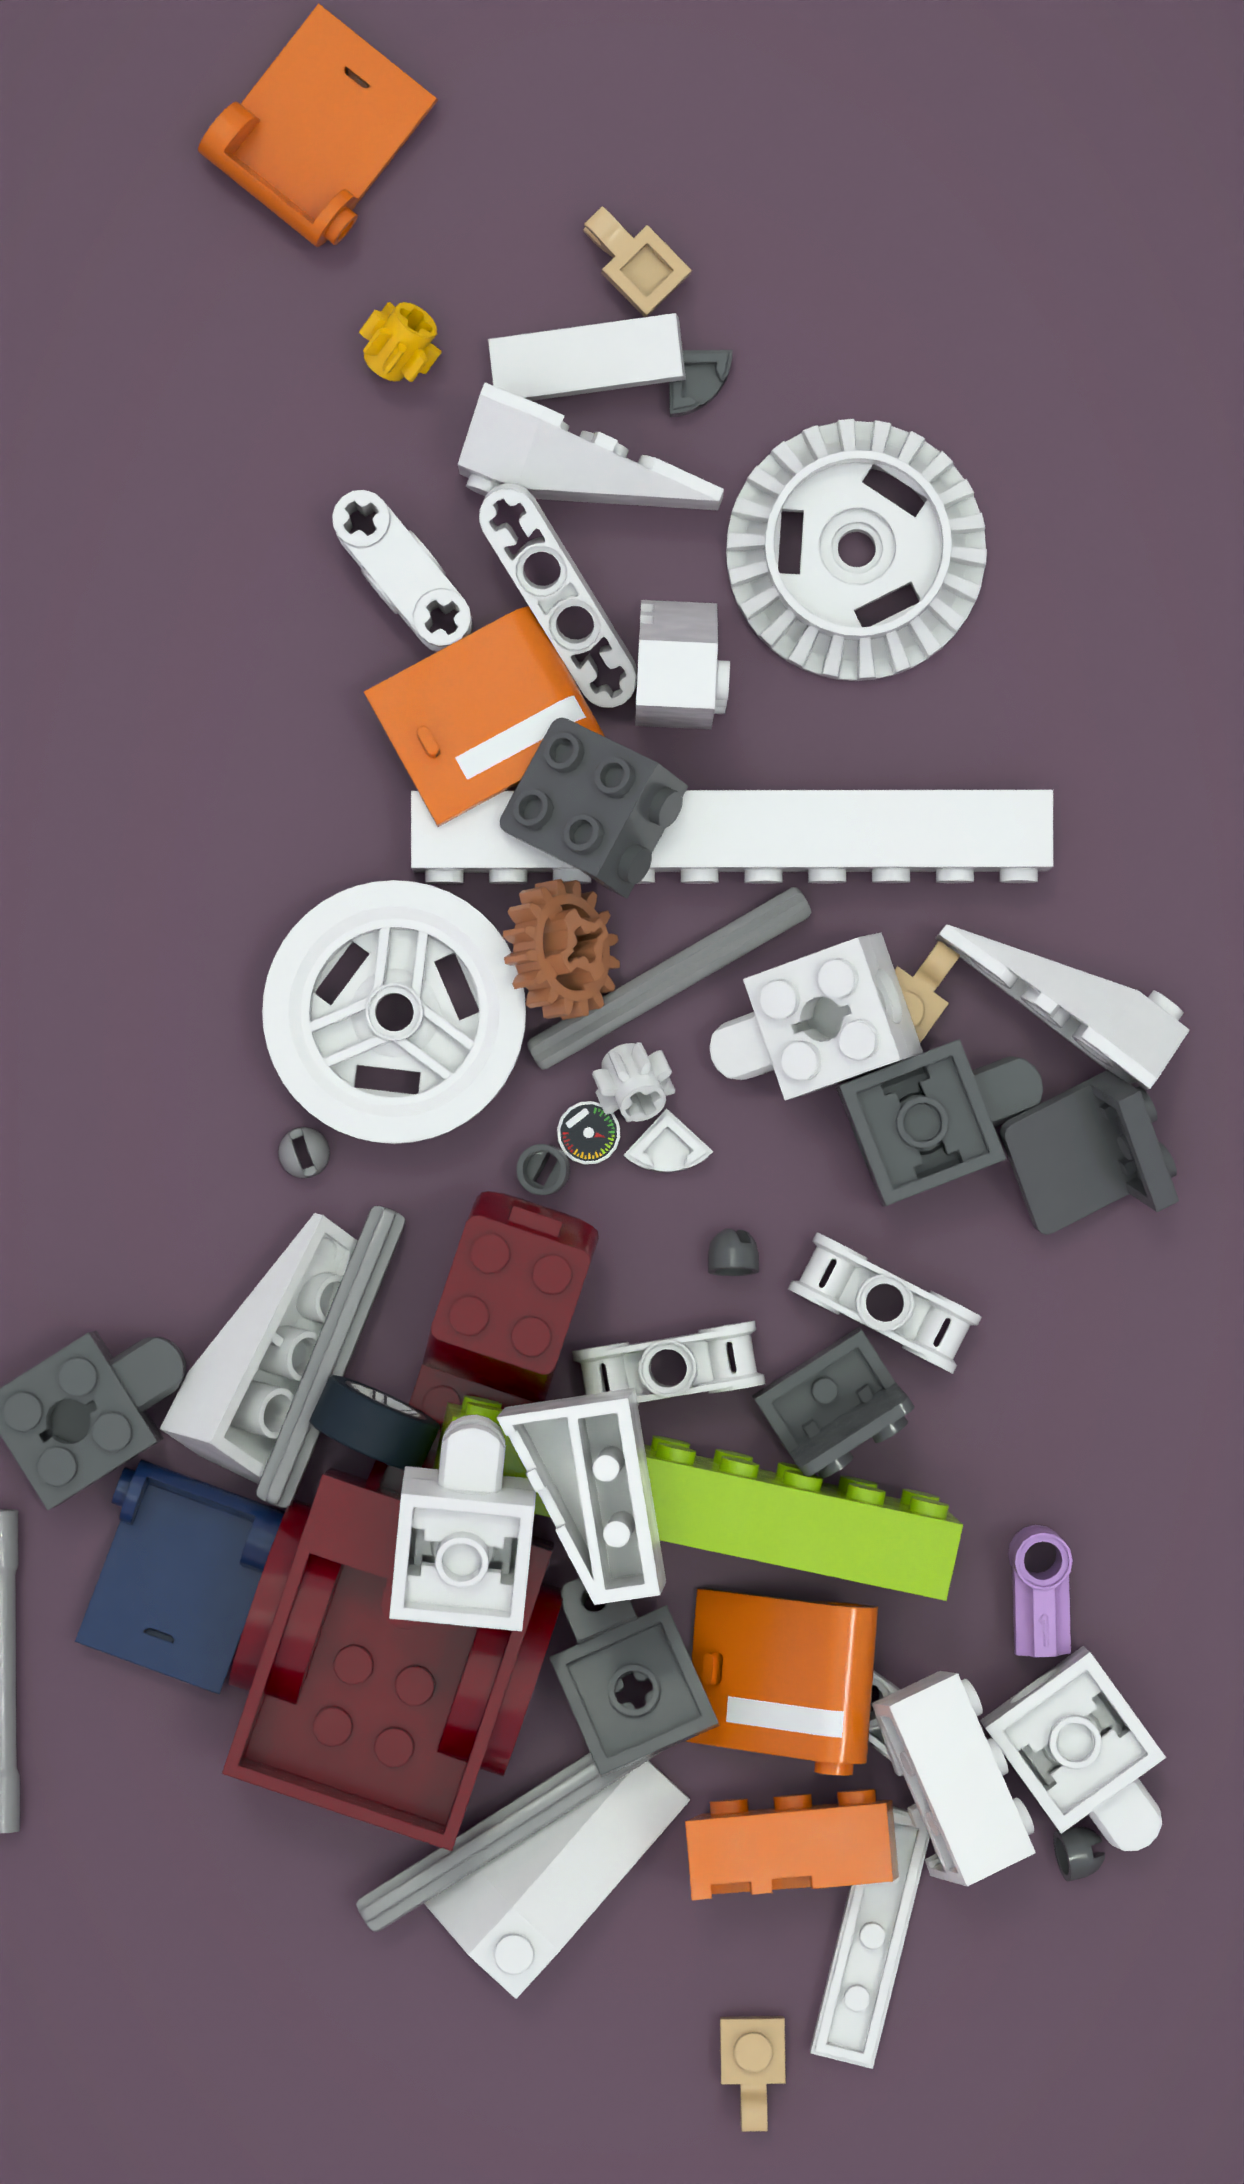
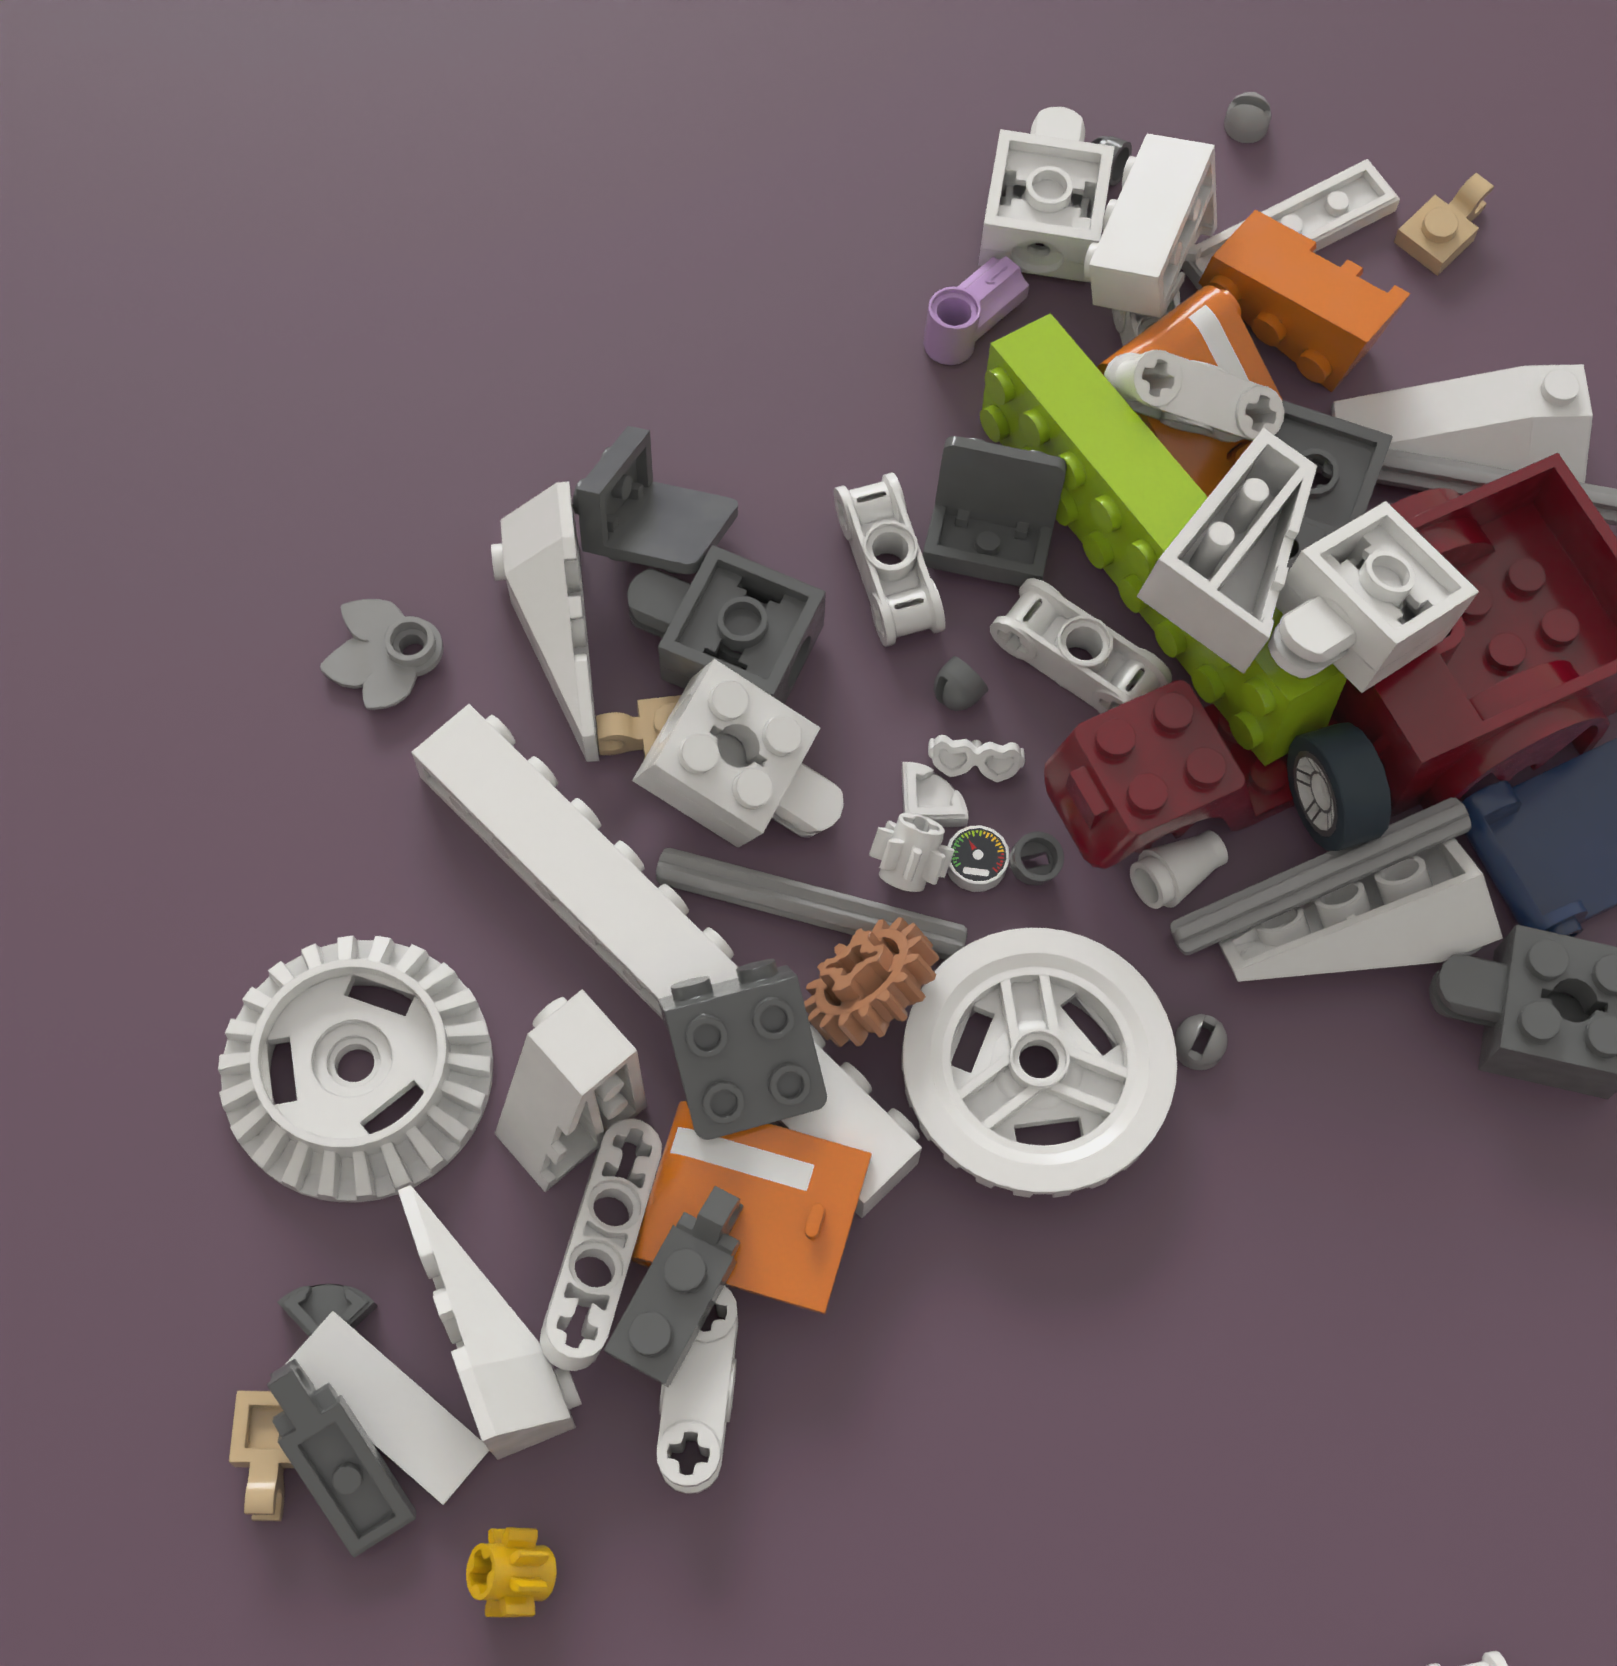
camera: 135 degrees left, 20 degrees down
none -> dark grey hinge [267,1359,416,1558]
none -> light grey plate [320,599,443,710]
none -> dark grey hinge [604,1186,744,1387]
none -> white piece [928,735,1025,782]
none -> white piece [1104,350,1284,442]
none -> white cone [1130,830,1228,909]
none -> light grey hinge [1224,92,1271,143]

